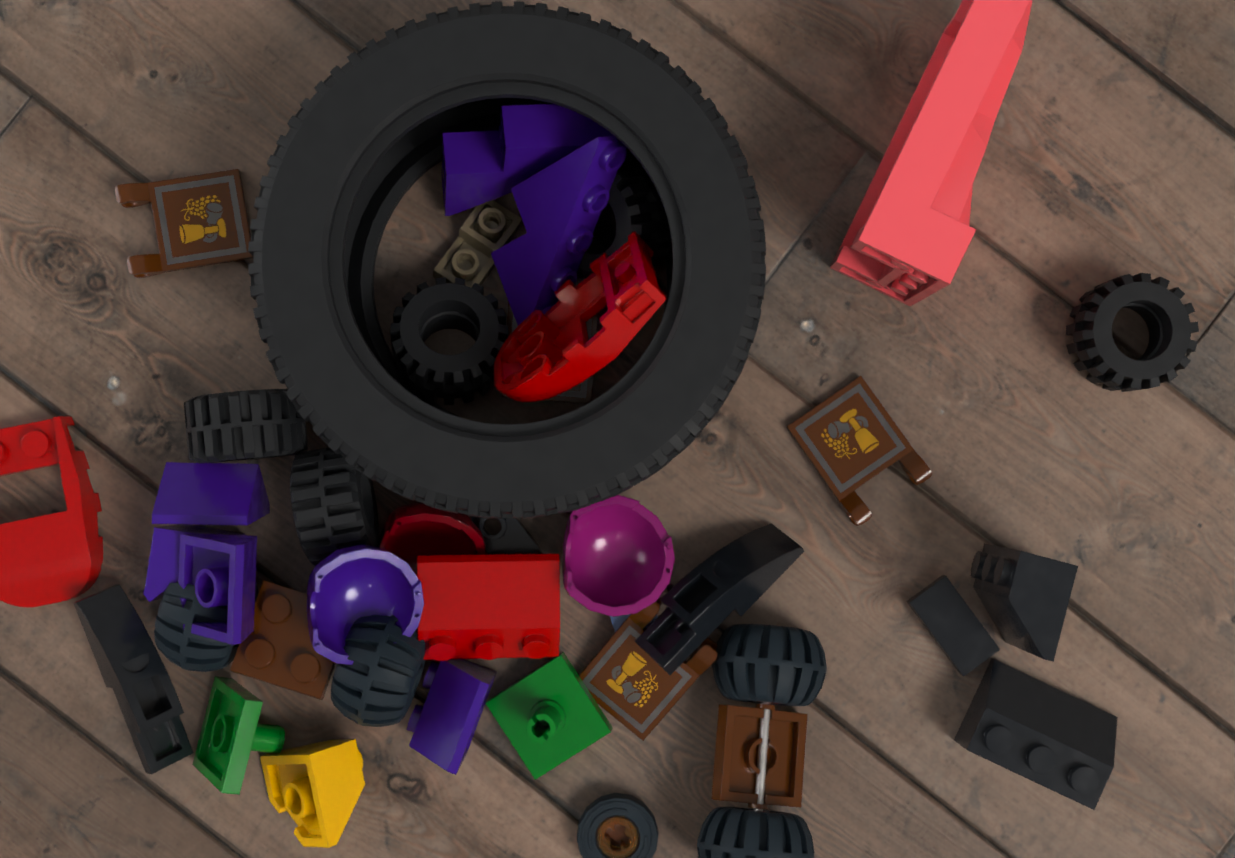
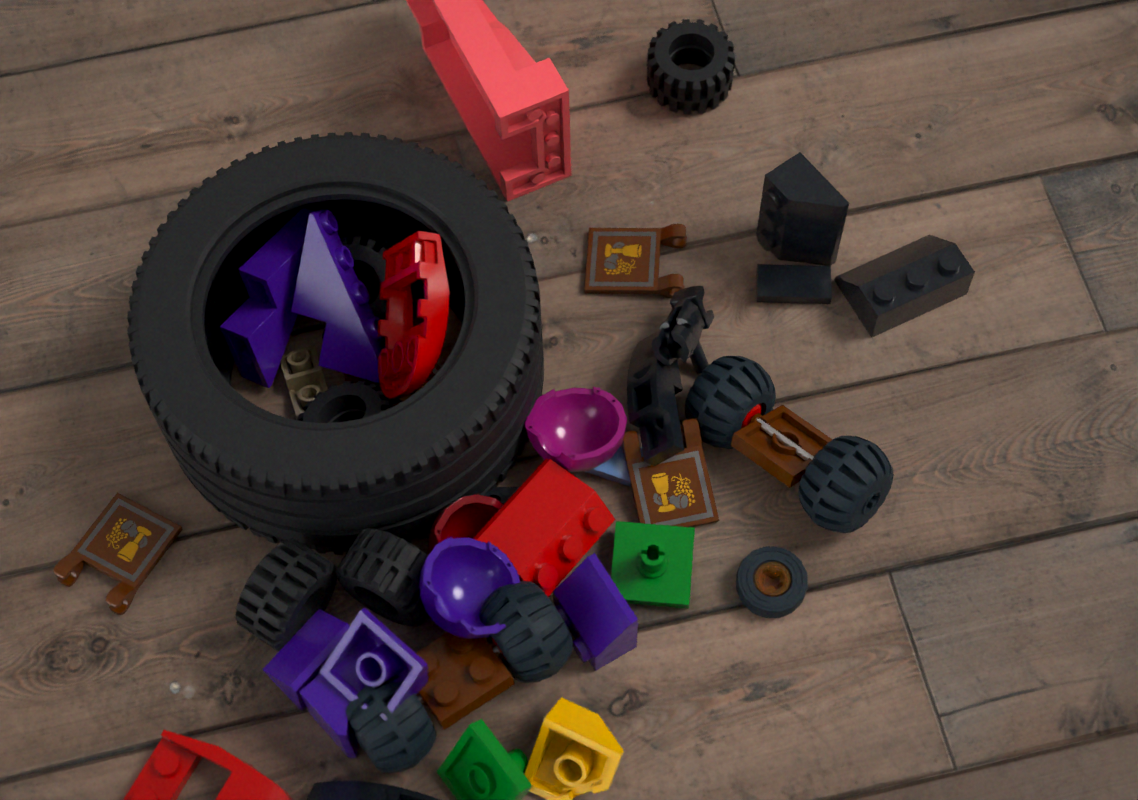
camera: 50 degrees left, 25 degrees down
none -> black piece [652,286,714,374]

